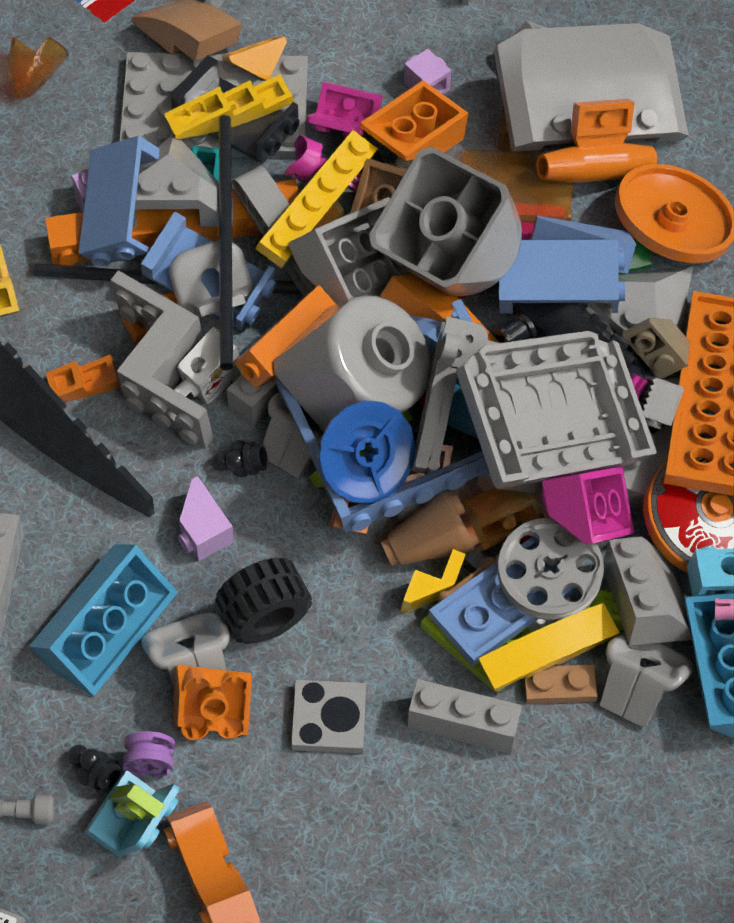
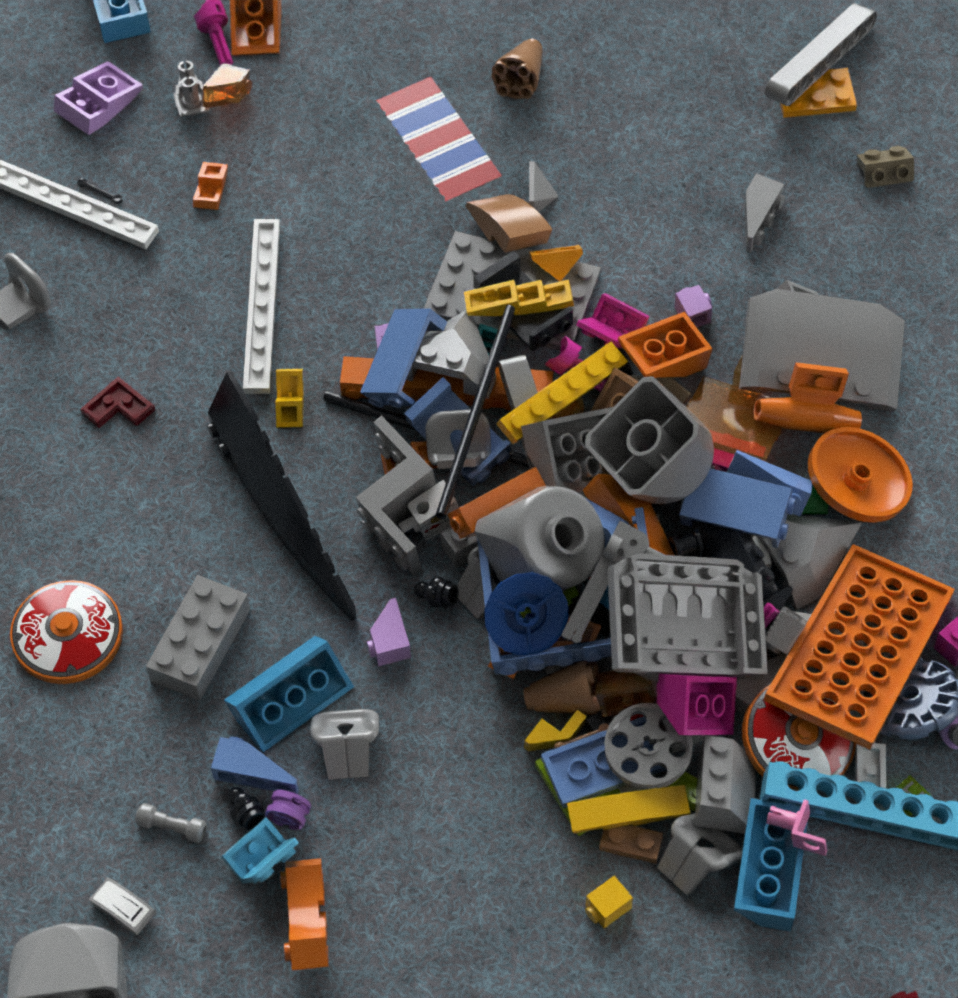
camera: 20 degrees right, 0 degrees up
clear orange helmet [6,37,69,98] -> none
orange slope [46,354,121,402] -> none
lime plate [109,784,165,821] -> none
orange slope [172,665,252,740] -> none
black tyre [215,557,312,644] -> none
light grey tile [291,680,366,754] -> none
light grey brick [407,679,522,754] -> none
dark tan slope [622,318,689,379] -> none
none -> medium blue slope [211,737,299,794]
none -> yellow brick [585,876,633,929]

